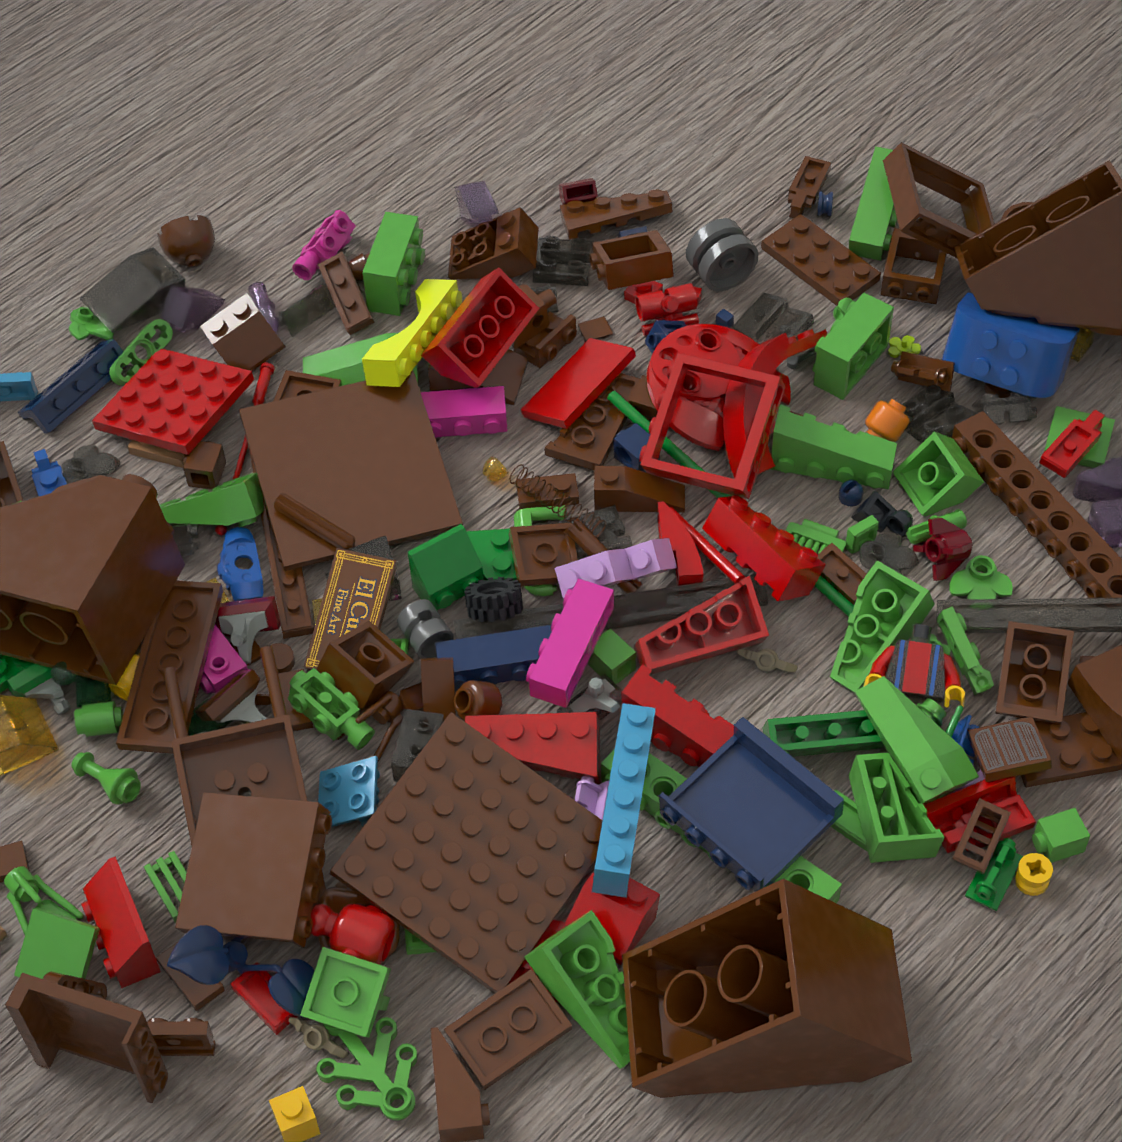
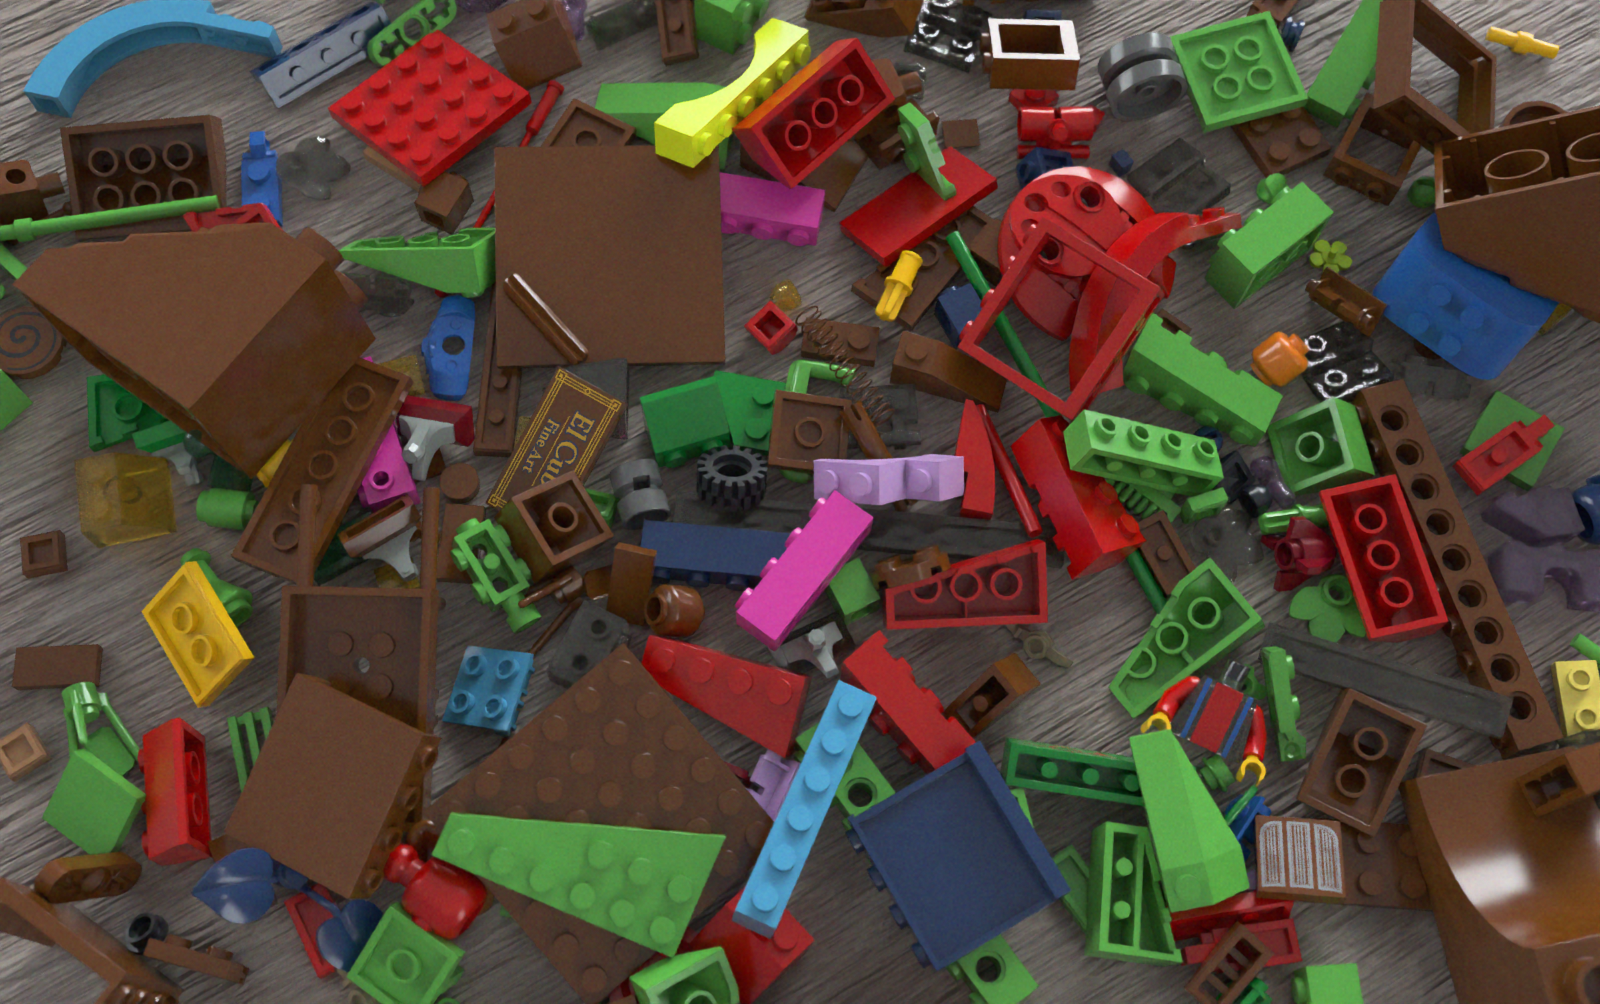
camera: 10 degrees right, 15 degrees up
none -> yellow tile [141,561,255,708]
none -> bright green wing [432,813,726,958]
none -> red brick [744,300,798,355]
none -> reddish brown plate [870,544,951,590]
none -> yellow axle [875,250,923,322]
none -> bright green wing [898,103,957,201]
none -> reddish brown slope [943,653,1041,739]
none -> bright green brick [1063,409,1224,497]
none -> bright green plate [1169,11,1308,133]
none -> clear purple arm [1249,456,1297,509]
none -> red slope [1318,474,1449,643]
none -> bright green hinge [1407,176,1435,208]
none -> yellow bar [1485,26,1559,59]

